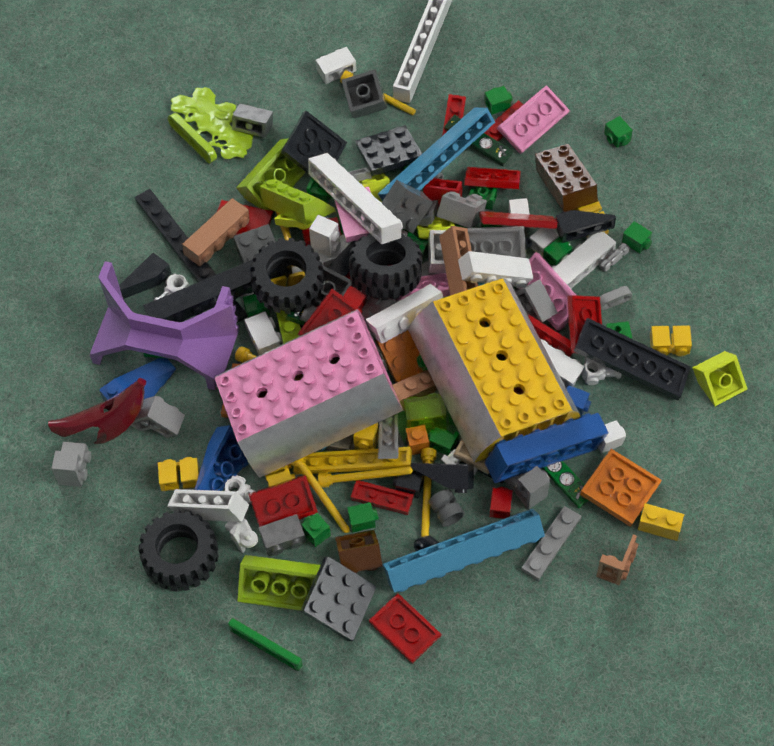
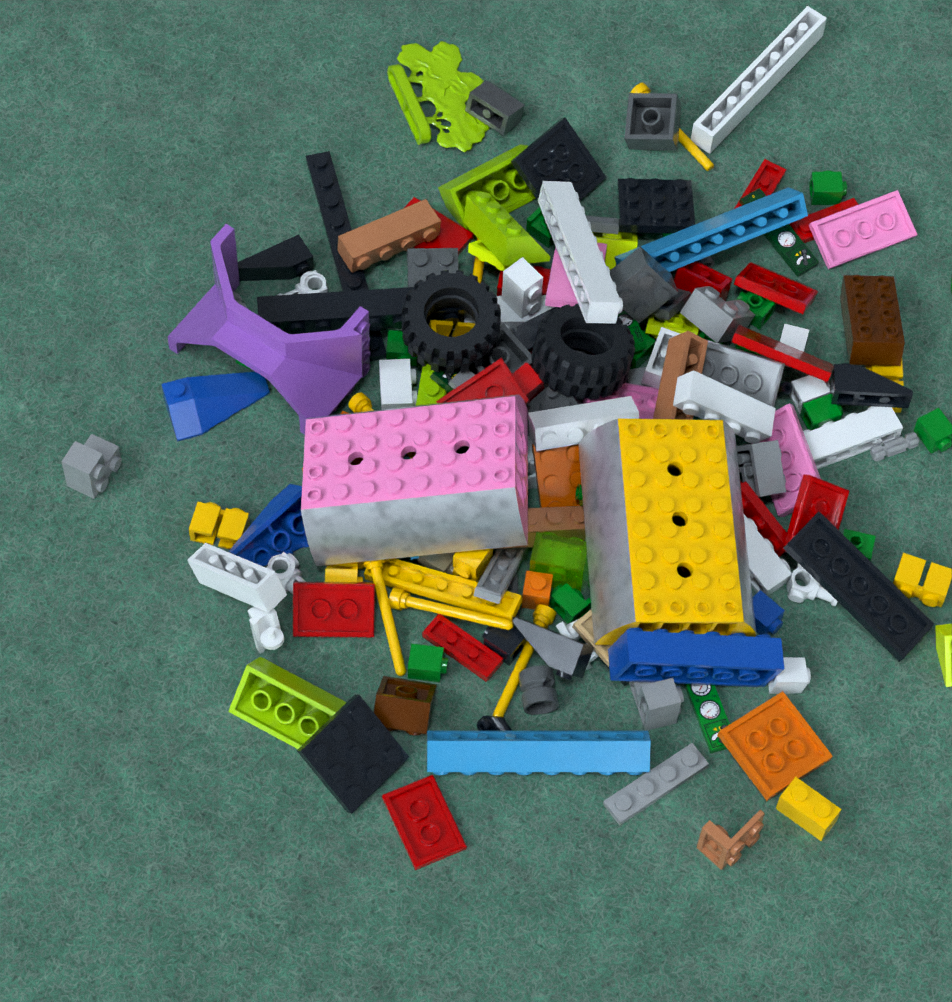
camera: 15 degrees right, 0 degrees up
dark red piece [48,378,146,444] -> none
light grey brick [131,396,185,438] -> none
black tyre [139,510,219,591] -> none
green tile [228,618,303,671] -> none
flat silver brick [259,514,306,555] -> none
green brick [301,513,331,547] -> none
white brick [316,47,357,84] -> none
red brick [490,487,513,519] -> none
light grey beam [600,286,633,311] -> none

